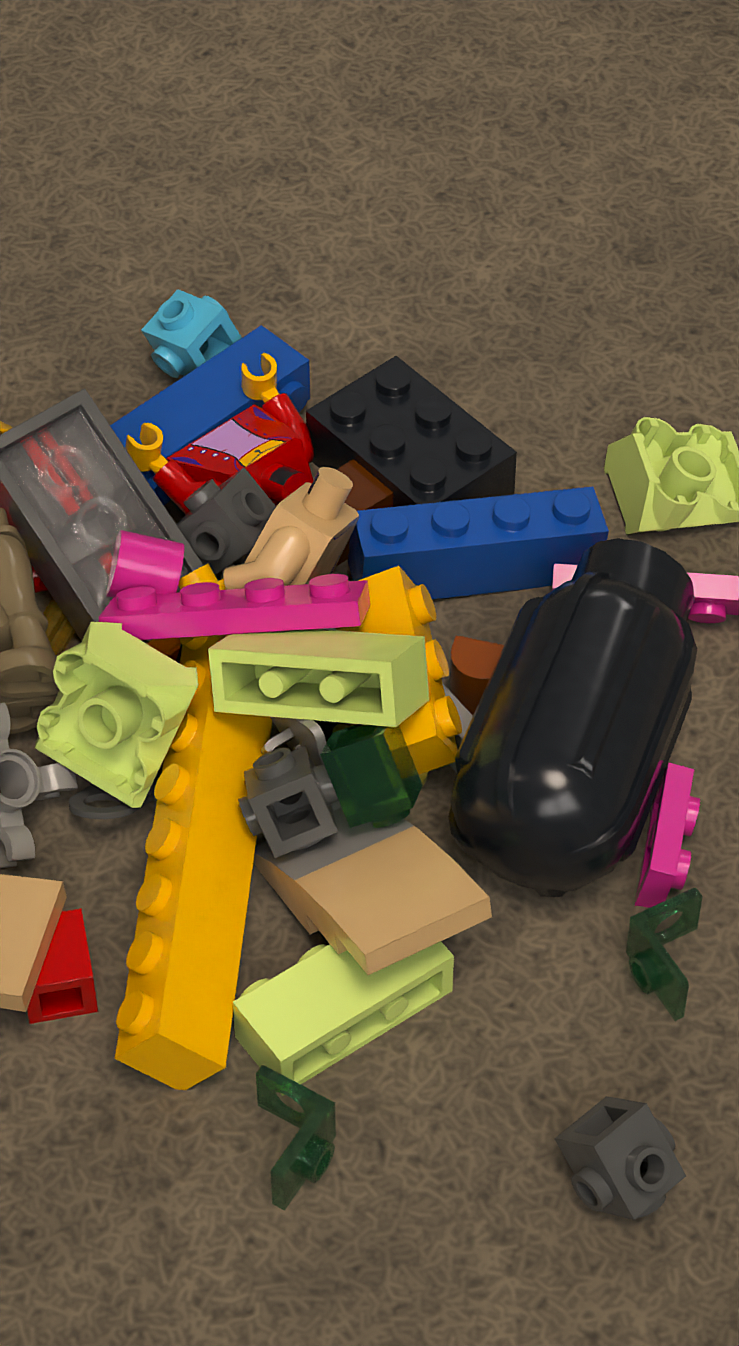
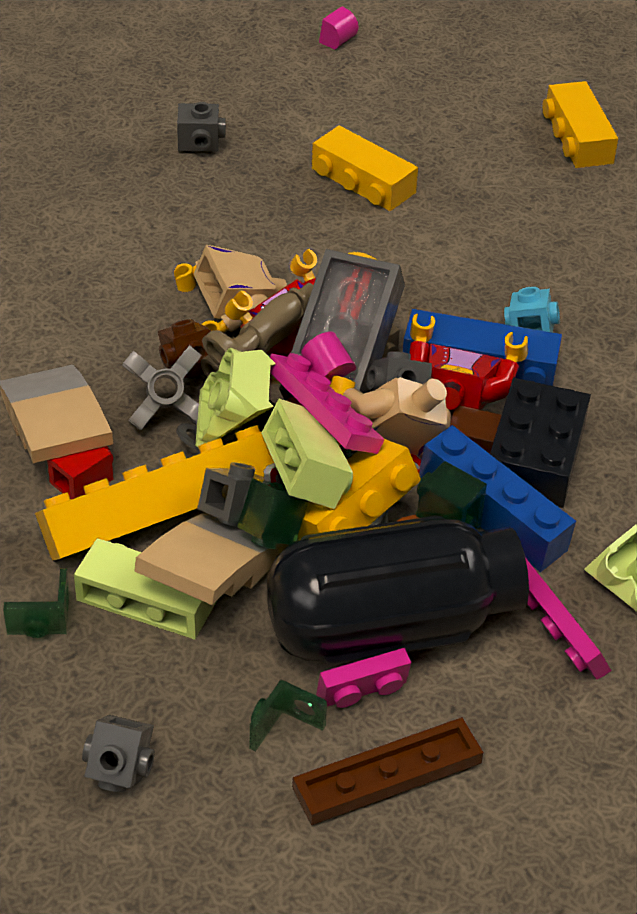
camera: 55 degrees right, 5 degrees down
none -> clear green brick [415,461,487,531]

